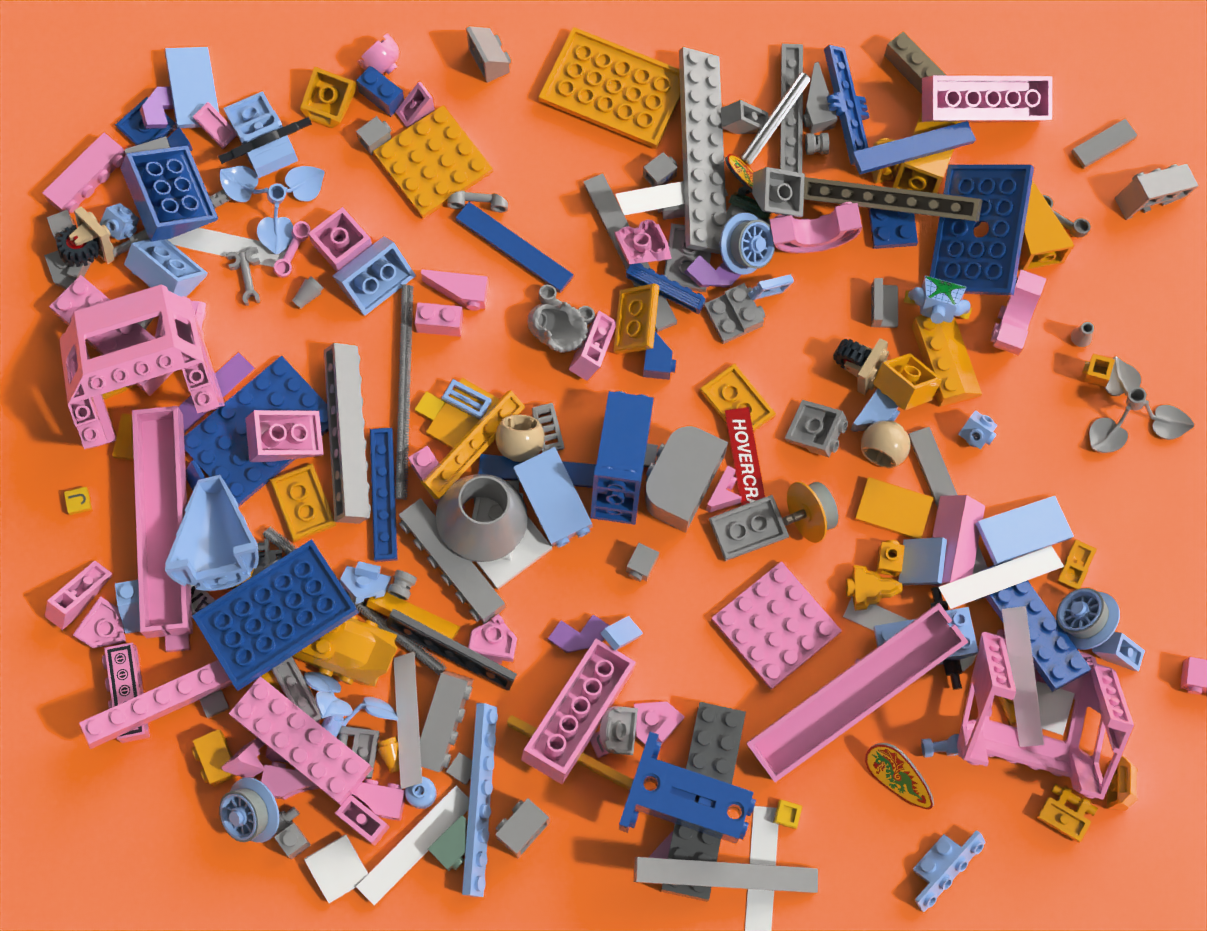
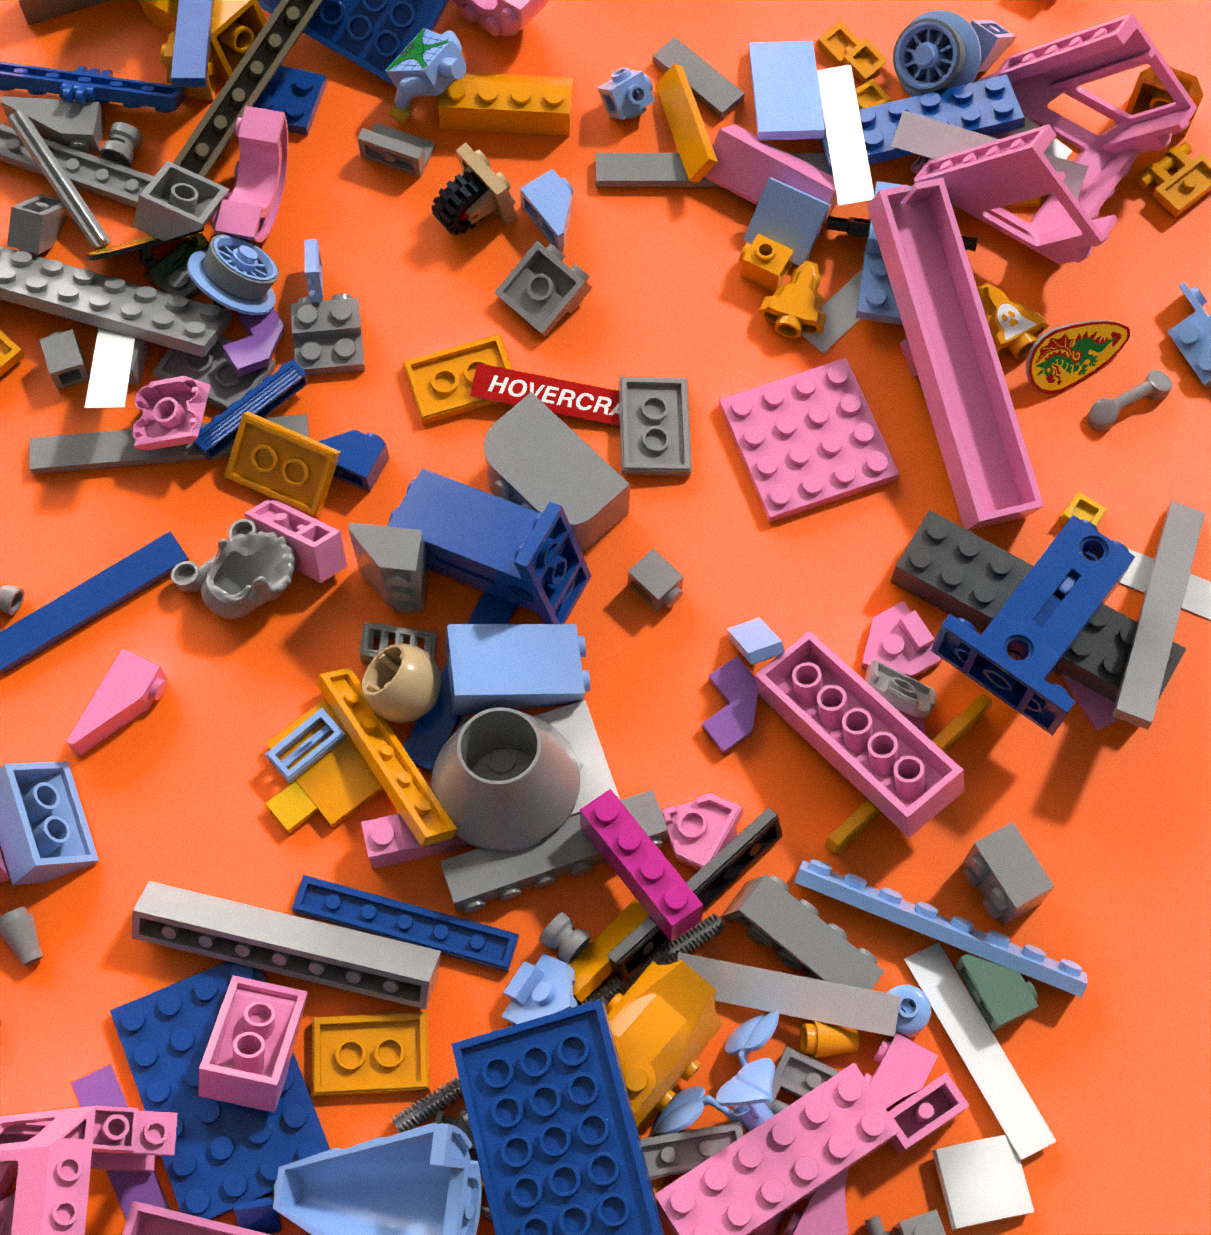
camera: 70 degrees left, 5 degrees down
light grey axle [395,284,414,500] -> none
bright pink brick [415,303,463,337] -> none
light grey tile [446,752,472,786] -> none
bright pink slope [706,466,742,512] -> none
light orange piece [782,482,839,543] -> none
light orange tile [855,477,934,539] -> none
tan wheel [861,420,910,468] -> none
light orange brick [873,353,942,410] -> none
light blue leg [921,734,959,758] -> none
none -> slope [348,522,430,614]
none -> dark pink brick [580,789,703,942]
none -> light grey tile [652,37,745,119]
none -> light orange tile [655,63,718,184]
none -> light orange tile [856,79,892,110]
none -> light orange rock [977,283,1049,358]
none -> light grey bar [1087,370,1172,432]

